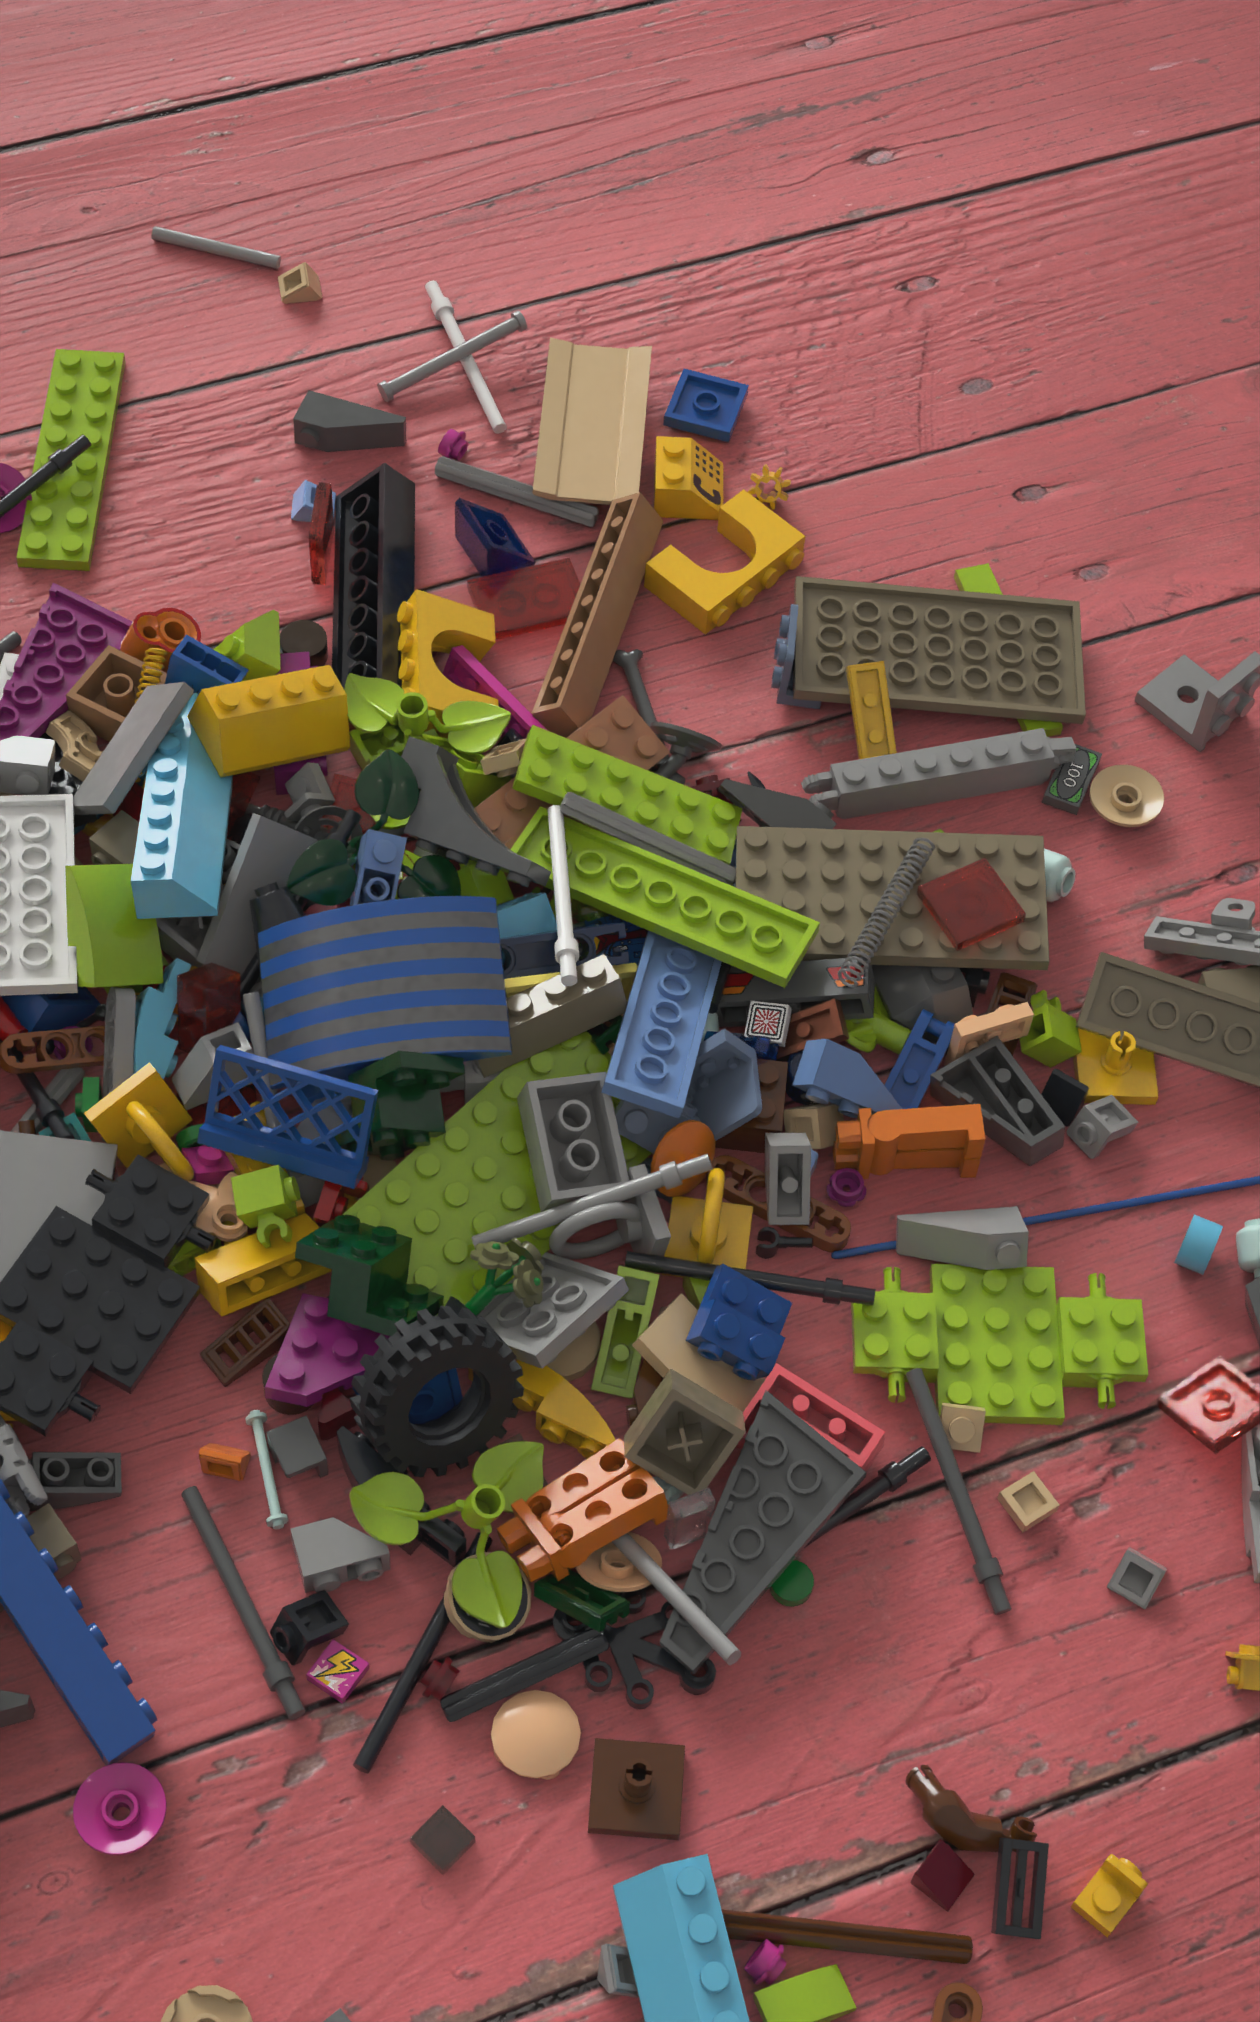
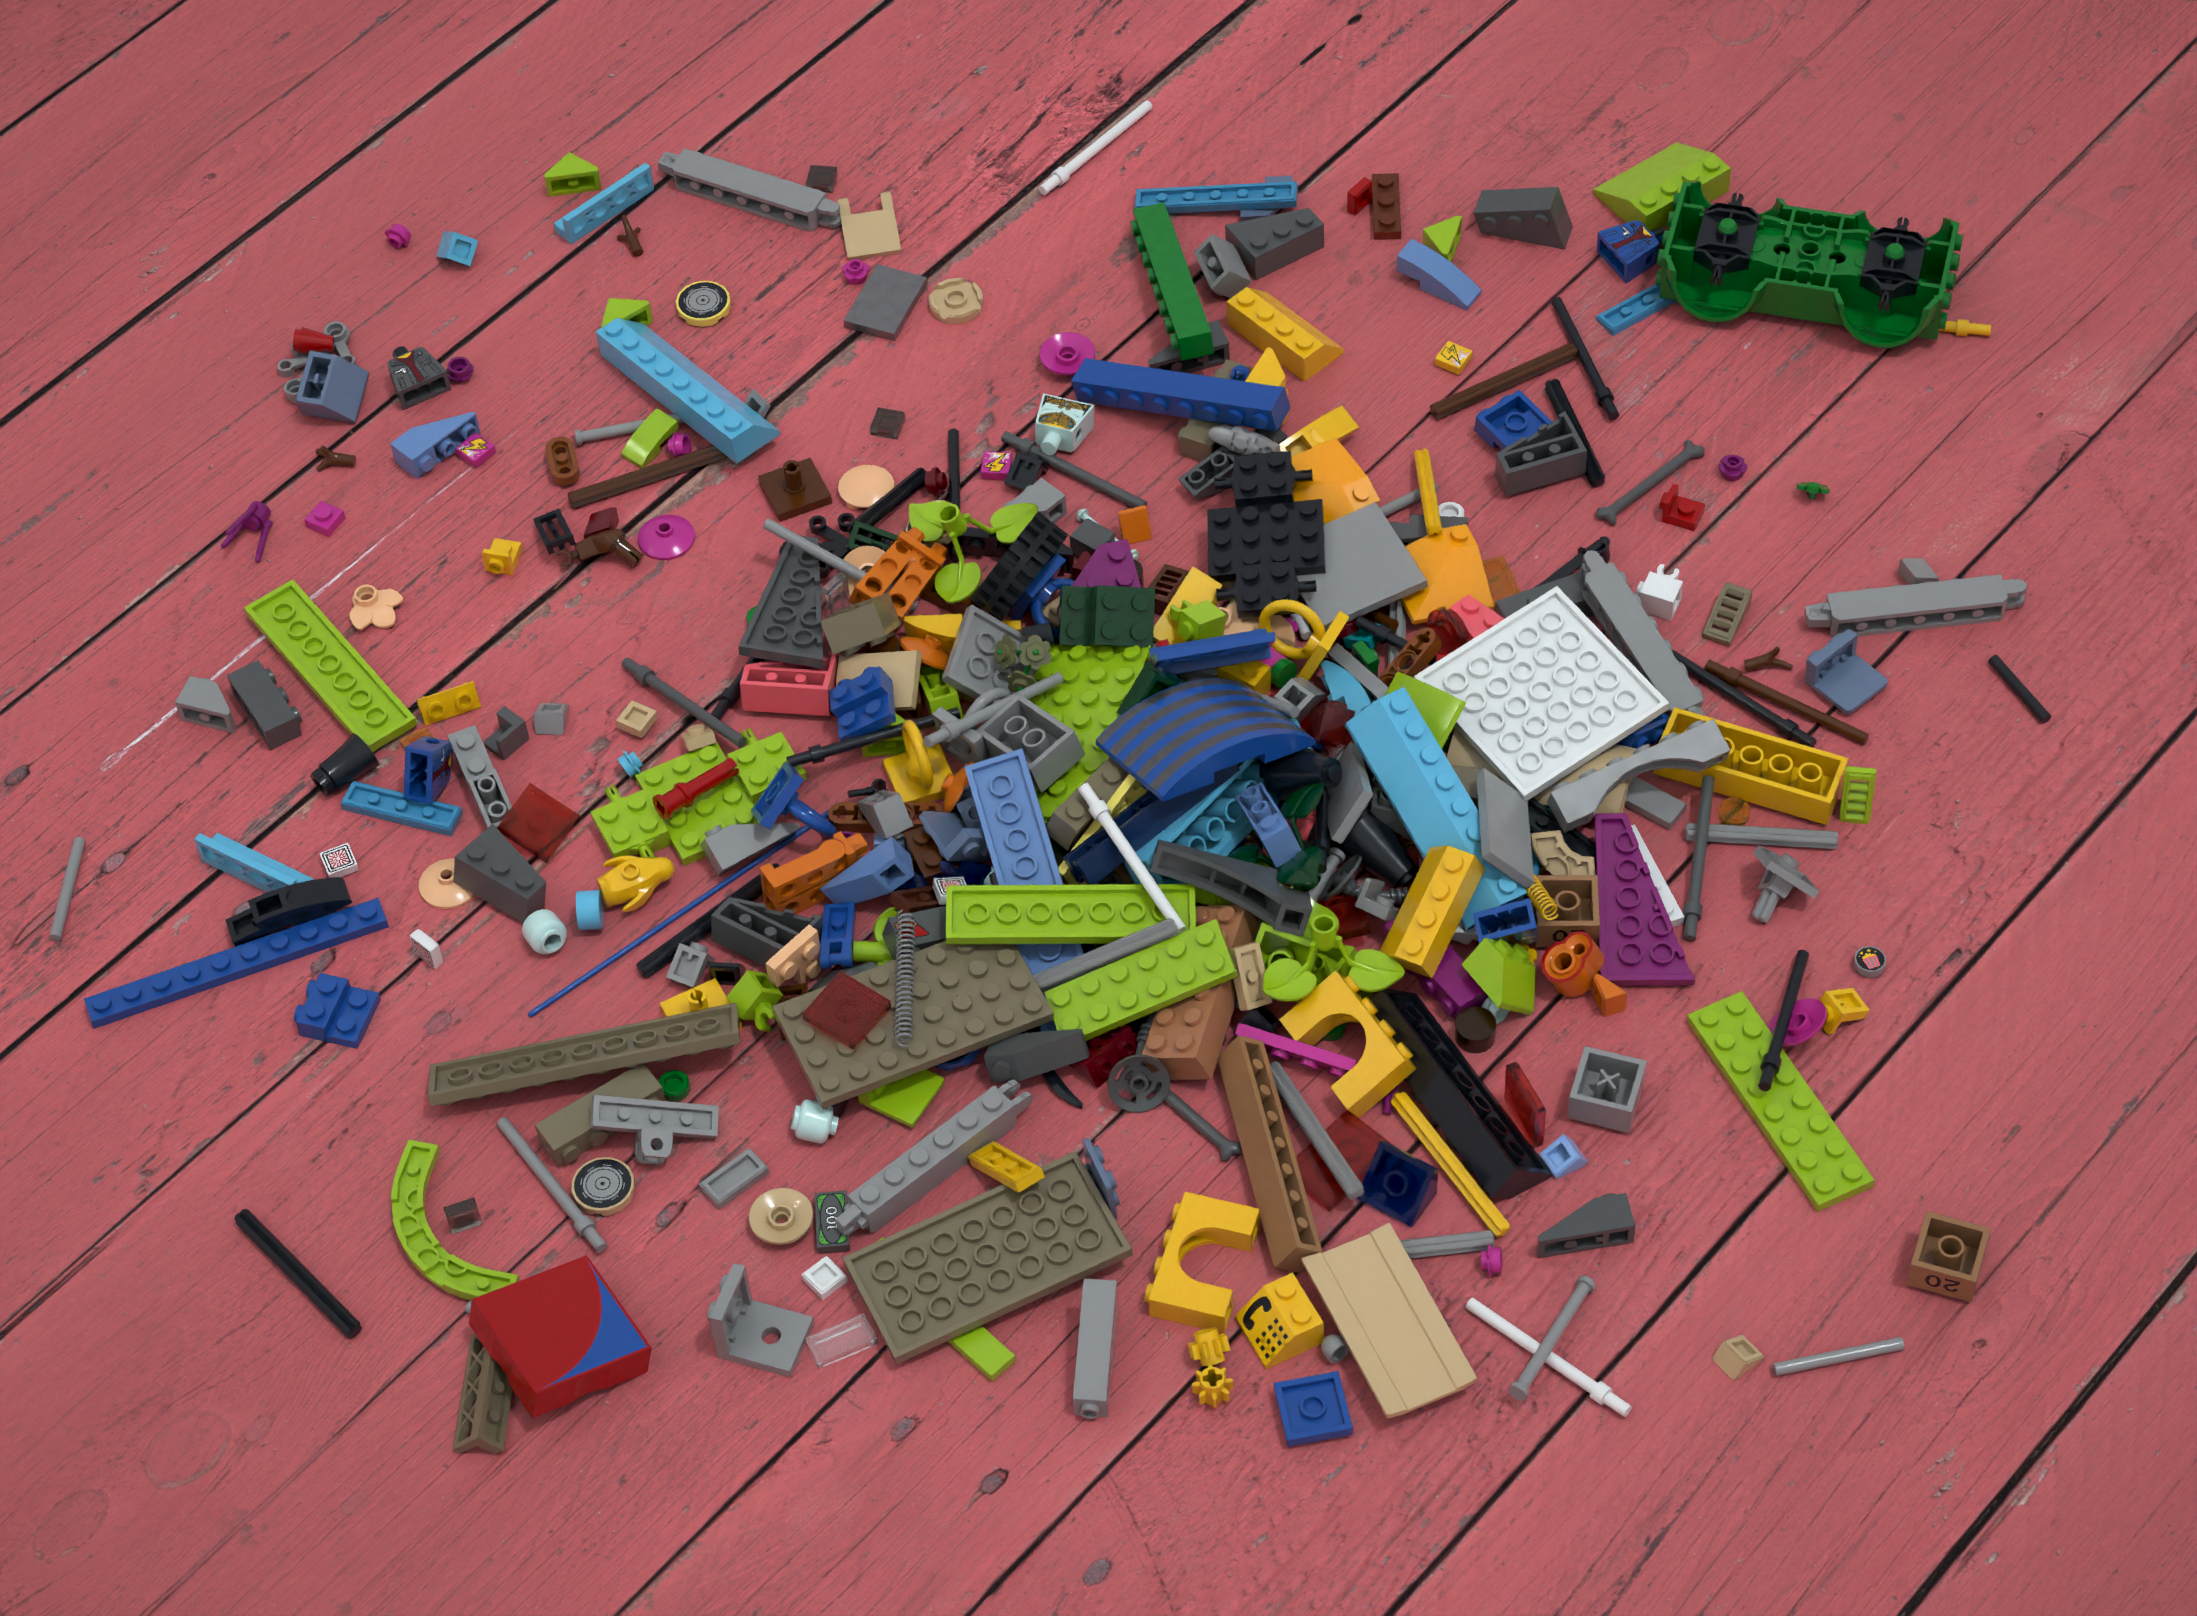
camera: 160 degrees right, 5 degrees down
none -> dark grey panel [484,706,529,760]
none -> yellow animal [596,856,675,912]
none -> medium azure plate [617,750,644,778]
none -> black axle [636,863,780,978]
none -> dark pink dish [638,515,695,560]
none -> red pin [653,758,739,820]
none -> light grey tile [699,1148,770,1210]
none -> blue tile [751,762,837,838]
none -> white tile [801,1255,848,1301]
none -> clear tile [804,1313,878,1369]
none -> orange dish [899,635,949,670]
none -> light aqua torso [1035,394,1094,455]
none -> light grey slope [1073,1278,1119,1419]
none -> yellow gear [1192,1364,1234,1408]
none -> light grey axle [1270,1061,1364,1200]
none -> light grey hinge [1321,1334,1349,1364]
none -> yellow axle [1391,1092,1510,1237]
none -> light grey brick [1568,1046,1647,1133]
none -> orange slope [1592,974,1627,1017]
none -> medium nougat brick [1907,1211,1991,1303]

